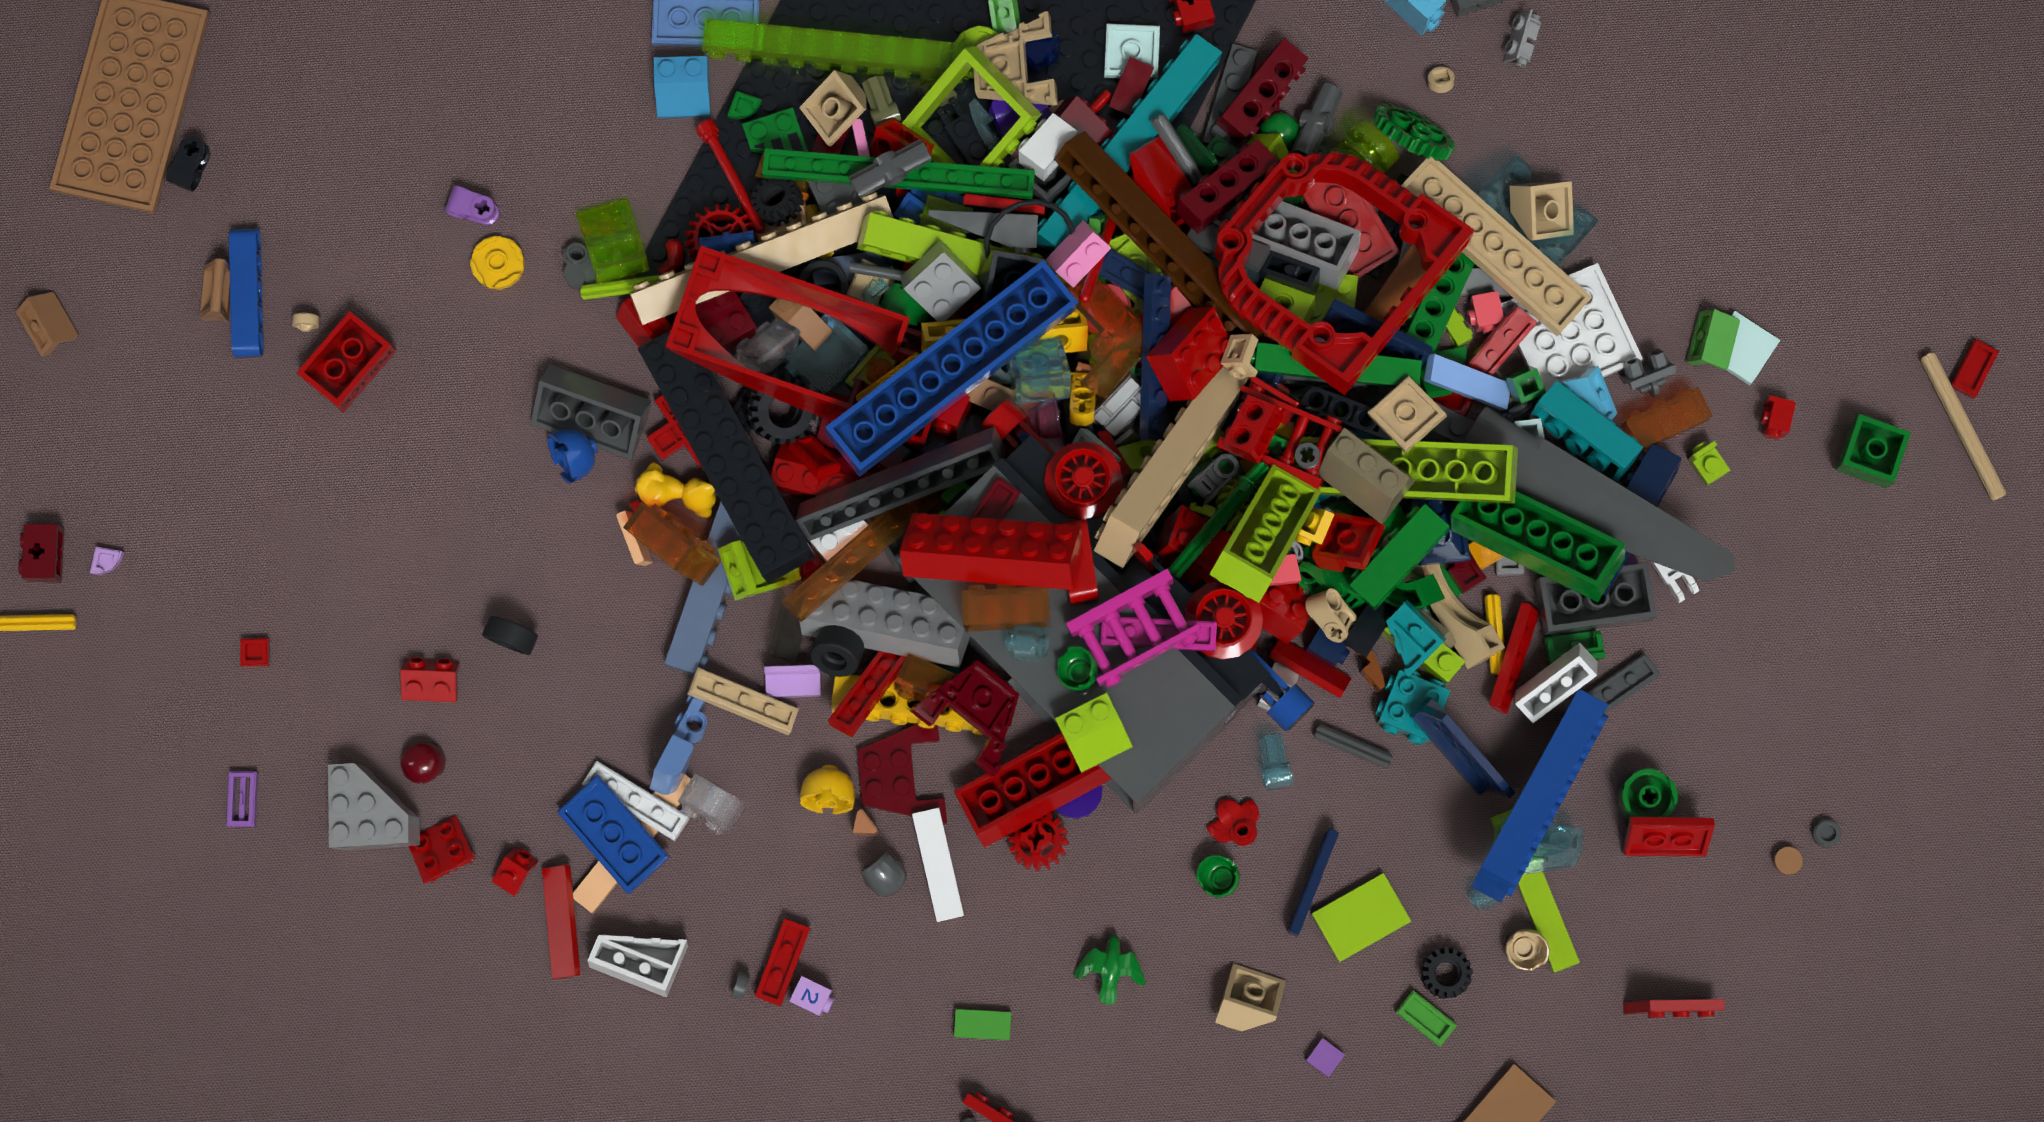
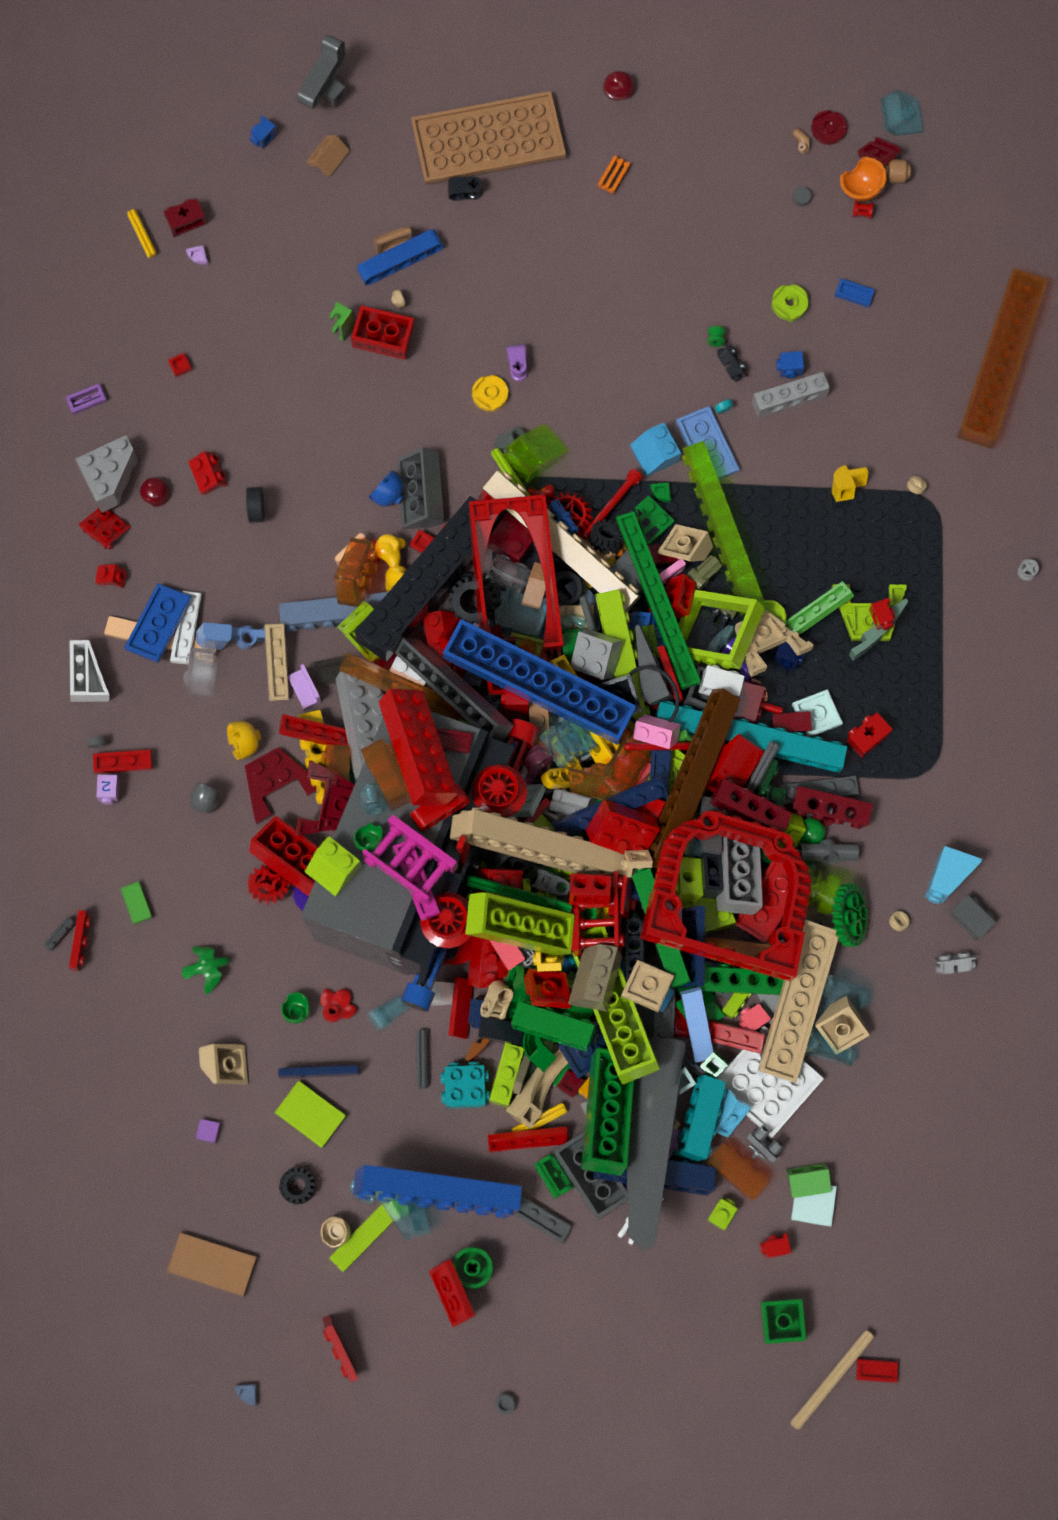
camera: 65 degrees right, 5 degrees down
red tile [542,865,581,979] -> none
black tyre [811,625,864,677] -> none
dark grey piece [849,139,932,199] -> none
nougat slope [852,809,879,836] -> none
white tile [912,808,964,922] -> none
dark grey bush [1295,443,1320,469] -> none
teal wing [1386,600,1446,677] -> none
bright green tile [1395,990,1457,1047] -> none
dark blue fence [1409,697,1515,798] -> none
white brick [1515,643,1598,723] -> none
medium nougat tile [1773,847,1803,875] -> none
none -> bright green hinge [330,302,354,342]

